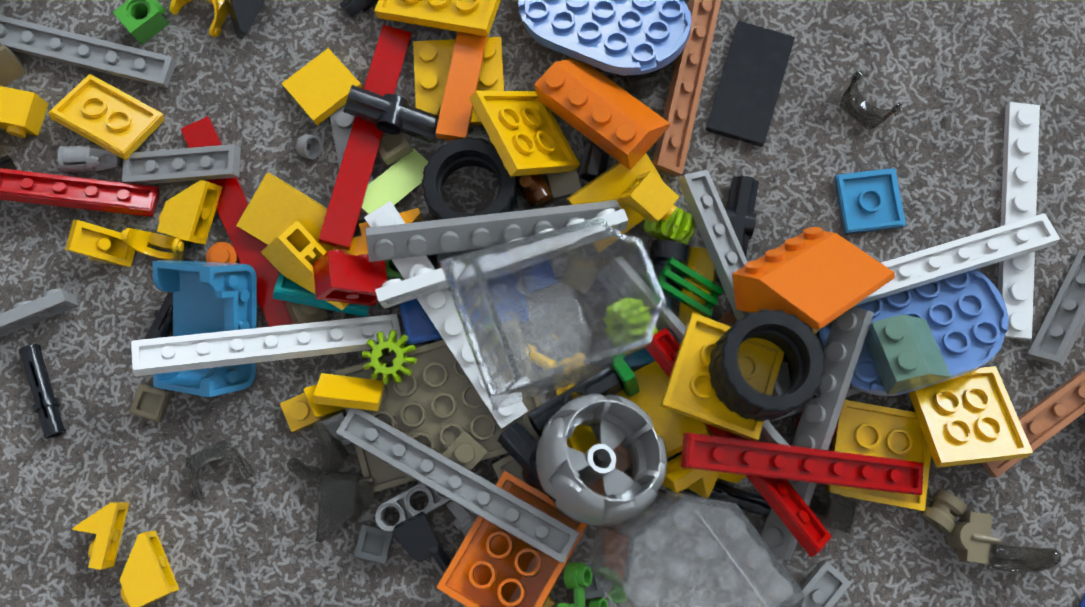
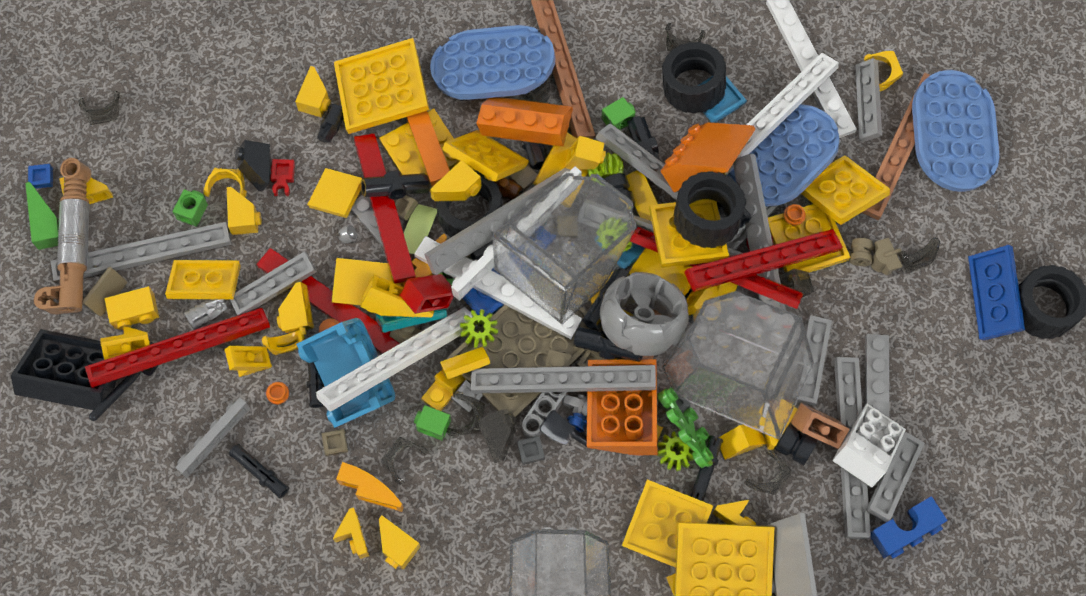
camera: 30 degrees left, 10 degrees down
green tile [609,354,640,397] -> none
green tile [654,258,724,317] -> none
black tile [705,21,795,147] -> none
sand green slope [865,314,951,395] -> none
none -> yellow slope [227,187,262,235]
none -> orange plate [266,382,289,405]
none -> red plate [271,159,295,196]
none -> light orange slope [336,462,404,512]
none -> bright green brick [414,405,451,441]
none -> yellow slope [430,160,481,201]
none -> blue plate [567,413,587,432]
none -> bright green brick [601,97,635,130]
none -> black tyre [662,42,726,113]
none -> orange plate [783,204,806,226]

